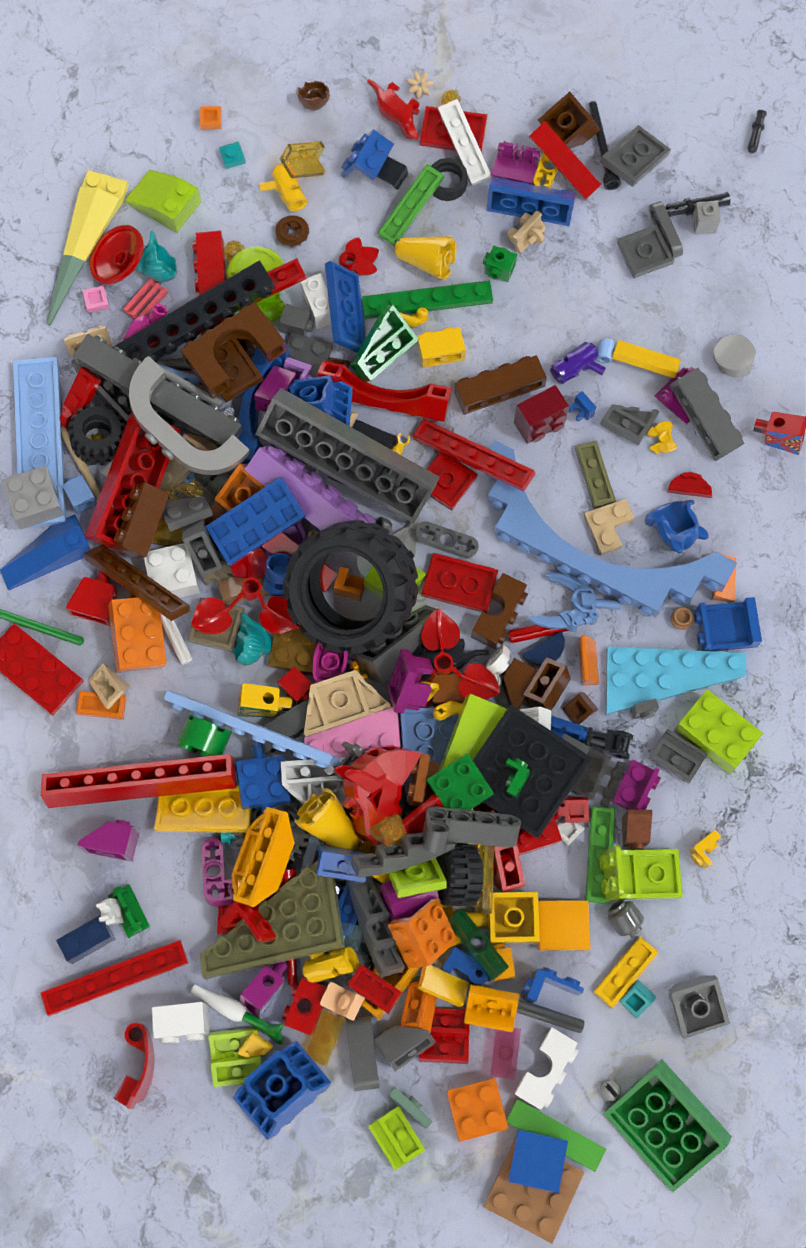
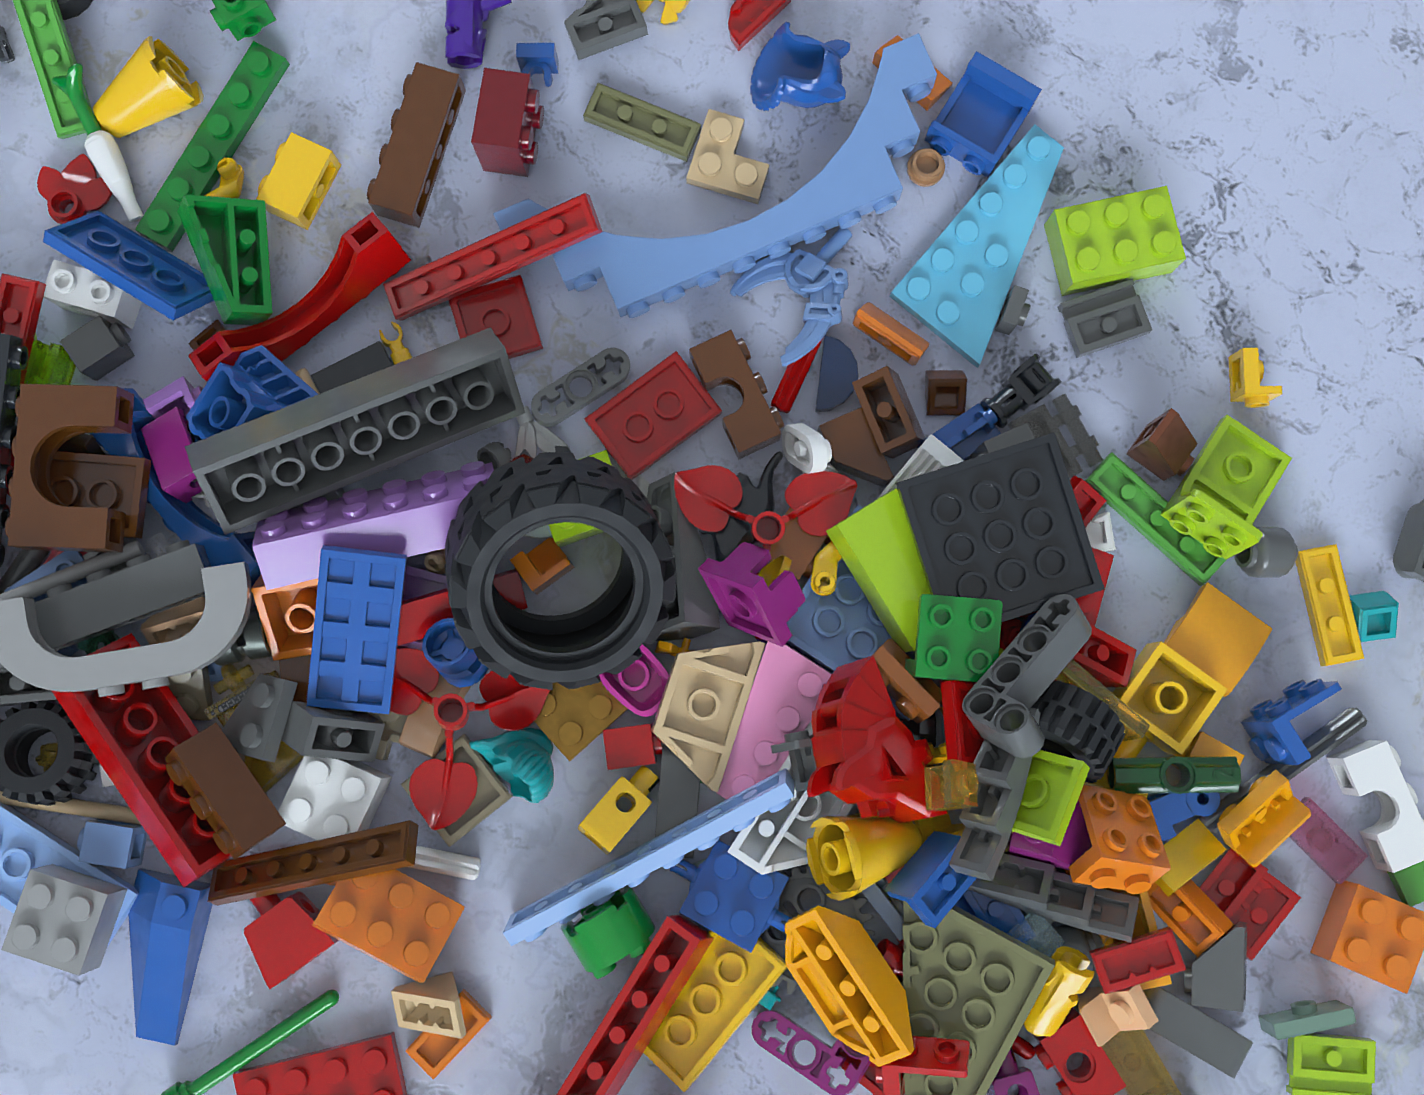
camera: 50 degrees left, 10 degrees up
dark grey wing [287,332,333,377] -> none
green bracket [505,758,530,798] -> none
magenta bracket [612,759,661,810] -> none
none -> white piece [52,63,144,222]

